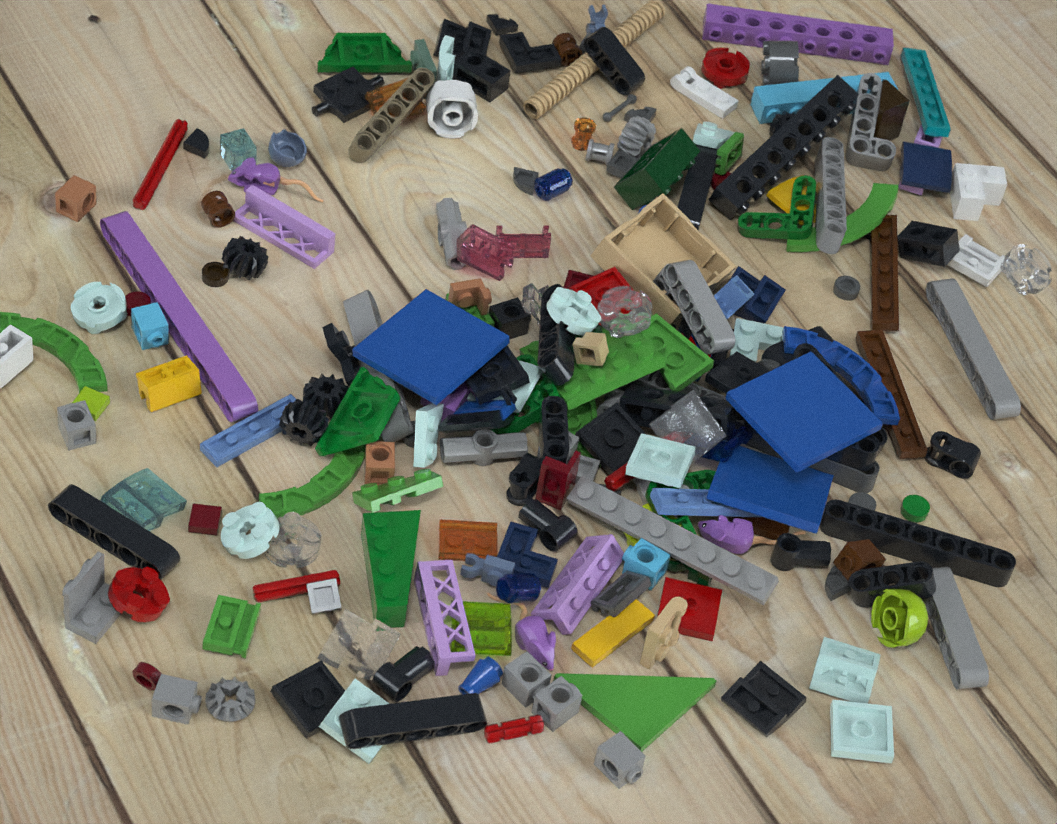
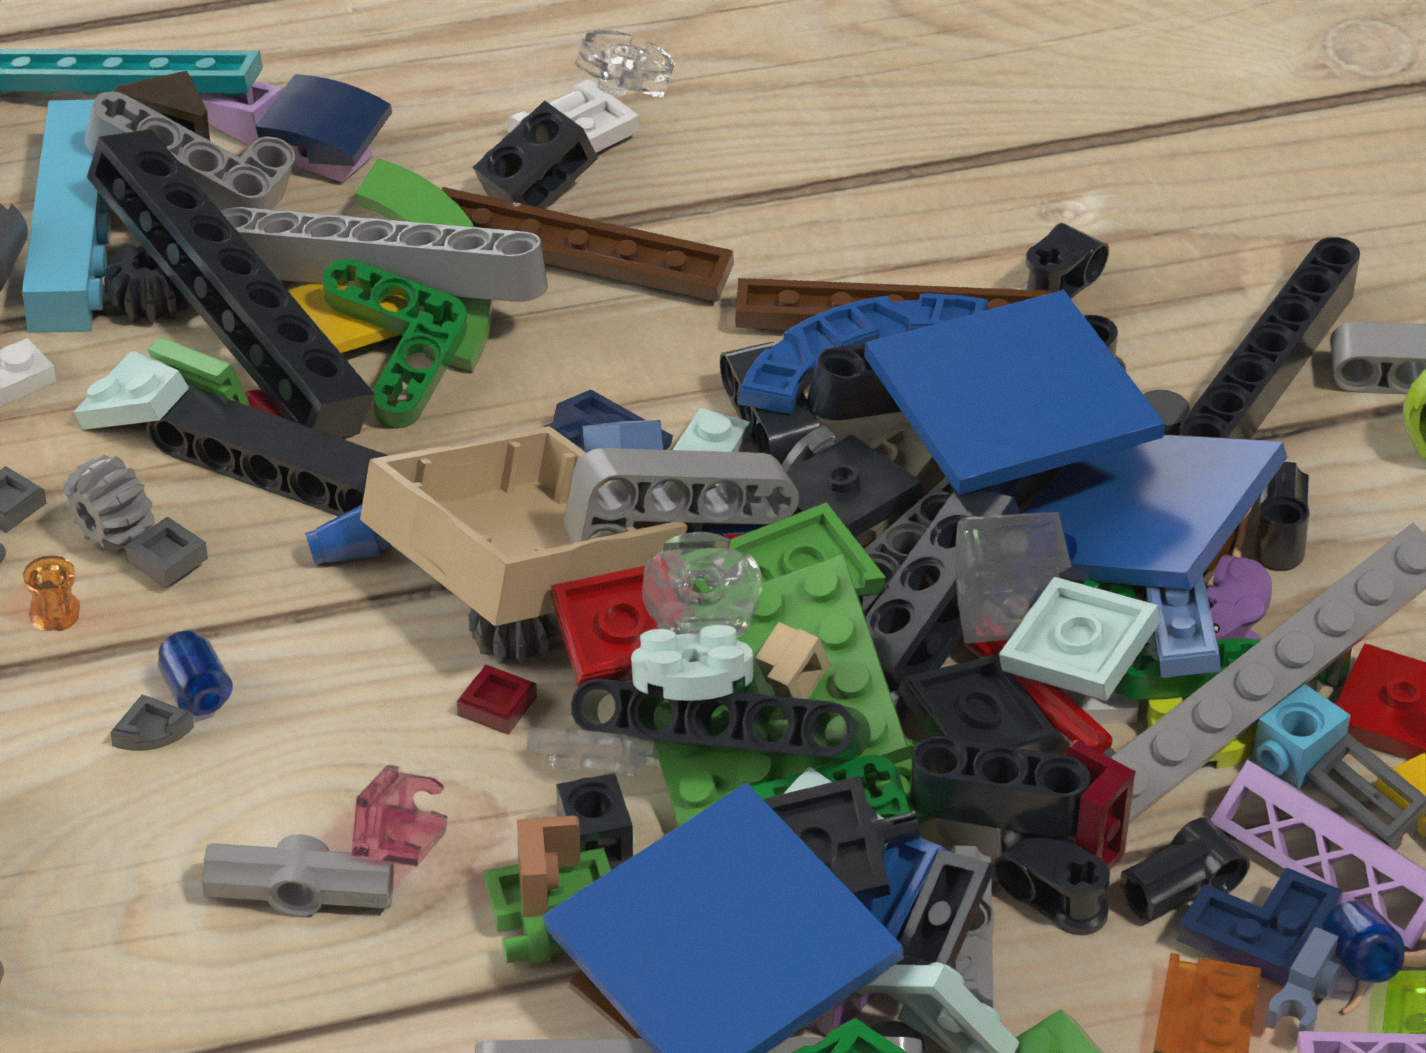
camera: 70 degrees left, 5 degrees down
clear pink hinge [494,225,551,258] -> none
light grey bush [585,139,614,165] -> none
dark green brick [614,128,700,210] -> none
dark grey tile [825,566,851,601] -> none
dark grey tile [833,276,860,301] -> none
reddish brown brick [833,539,886,581] -> none
black beam [849,561,936,607] -> none
green tile [900,495,930,523] -> none
light grey beam [926,278,1021,420] -> none
white brick [950,163,1007,221] -> none

